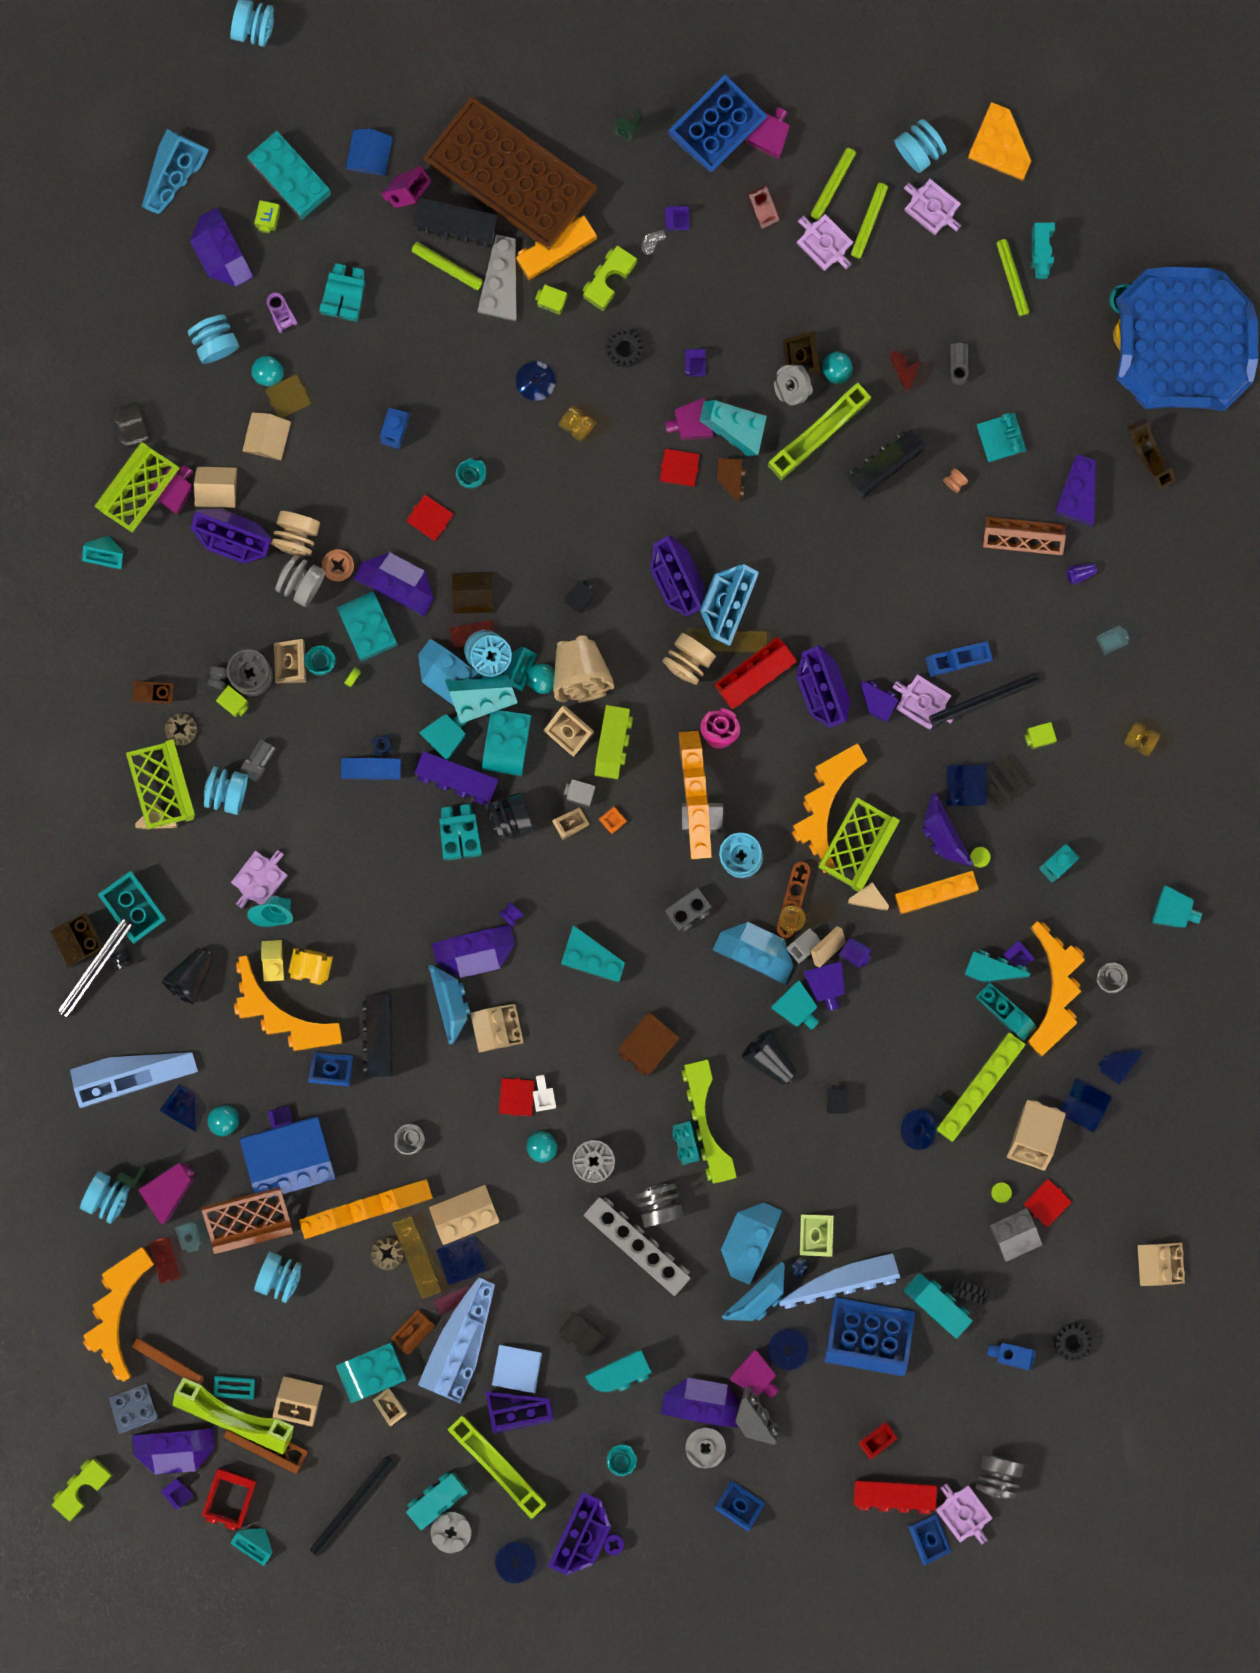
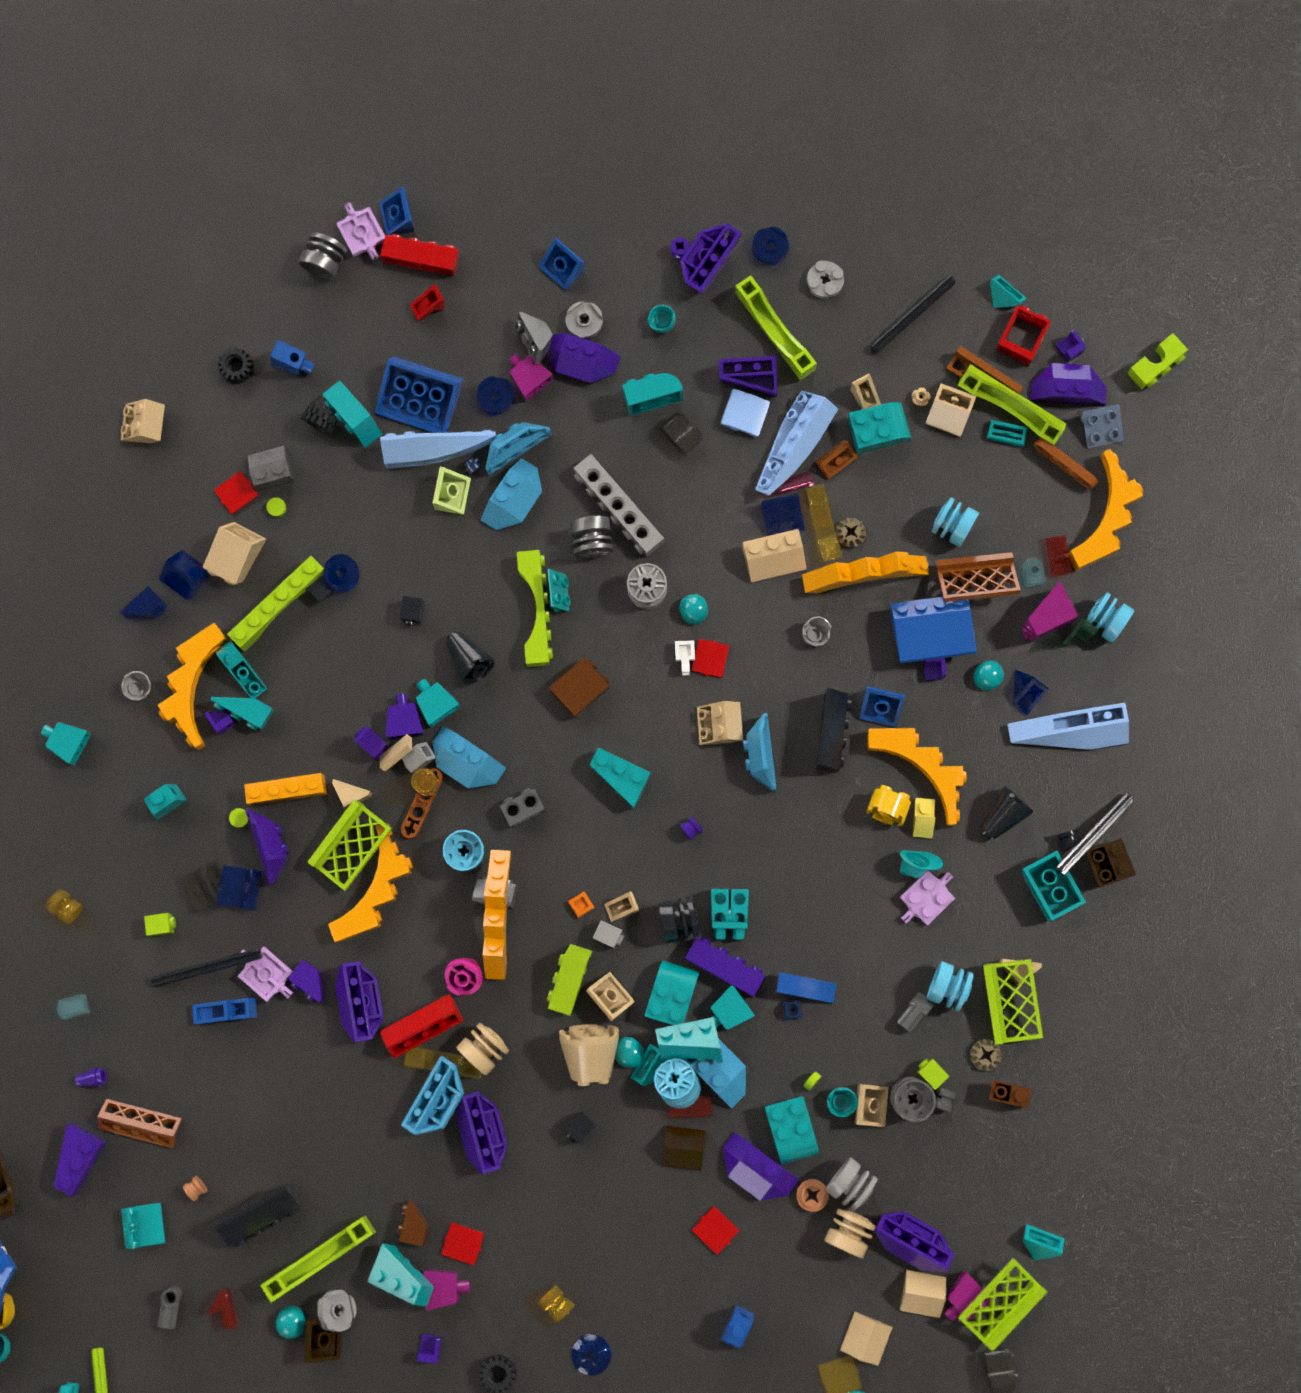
camera: 170 degrees left, 5 degrees down
teal wedge [406,1471,469,1530] -> none
dark purple wedge [432,925,515,978] -> none
teal hair [456,458,486,489] -> none
none -> tan plate [912,388,930,406]

